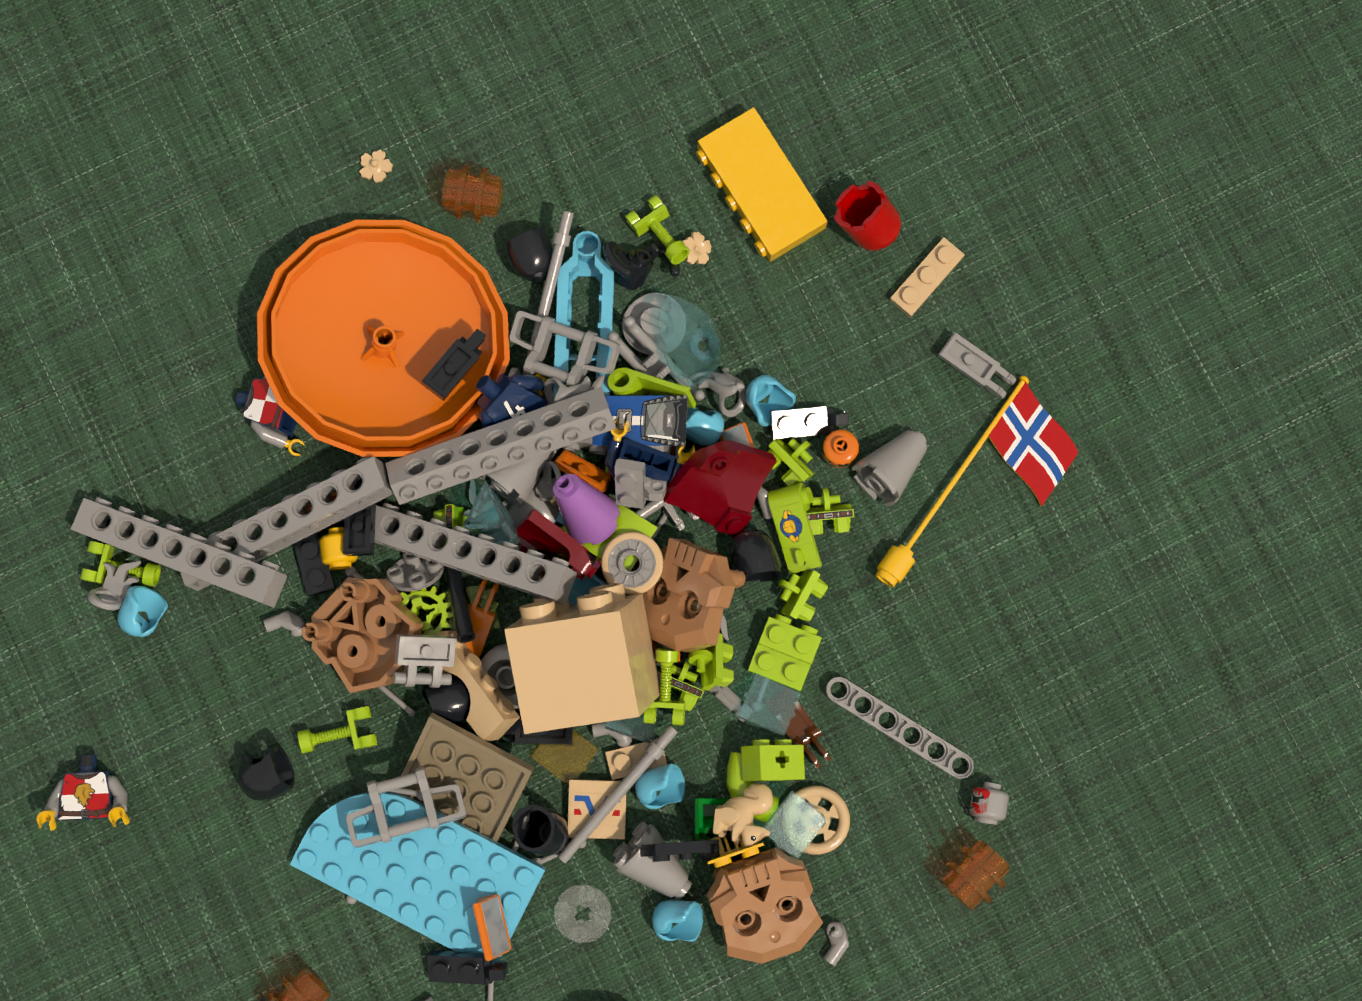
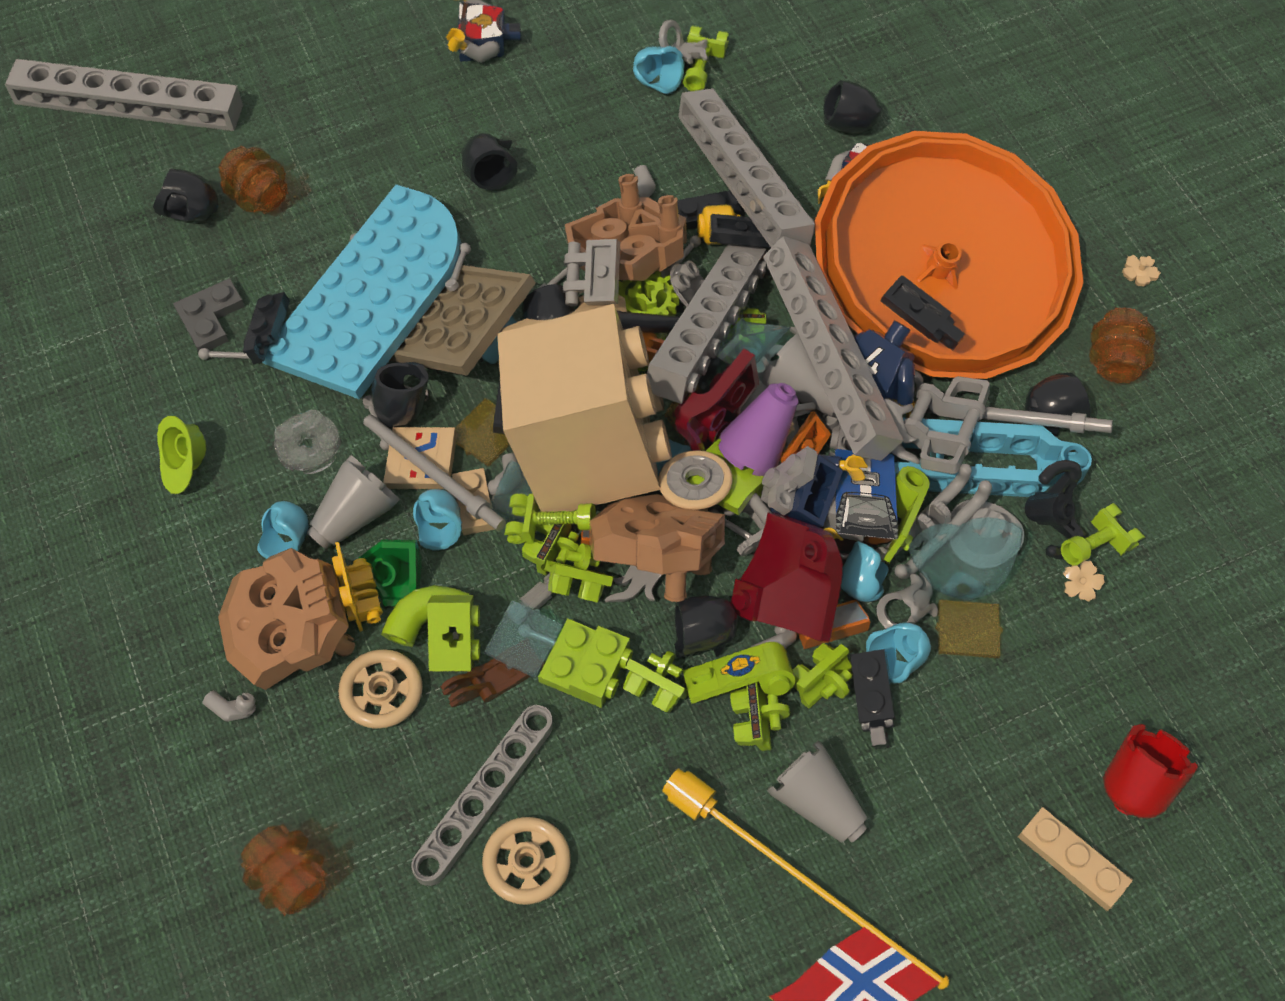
camera: 95 degrees right, 20 degrees down
light grey brick [71,497,287,608] -> none
lime bar [297,706,378,754] -> none
light grey bar [346,767,467,848] -> none
slope [473,894,511,961] -> none
black hinge [640,839,720,862] -> none
yellow brick [696,107,828,262] -> none
tan animal [713,783,773,848] -> none
clear light blue piece [763,791,828,859] -> none
orange head [822,429,859,468] -> none
light grey hinge [938,332,1016,399] -> none
light grey head [969,782,1009,825] -> none
none -> tan plate [482,817,571,905]
none -> black piece [823,80,882,134]
none -> clear yellow piece [935,600,1003,658]

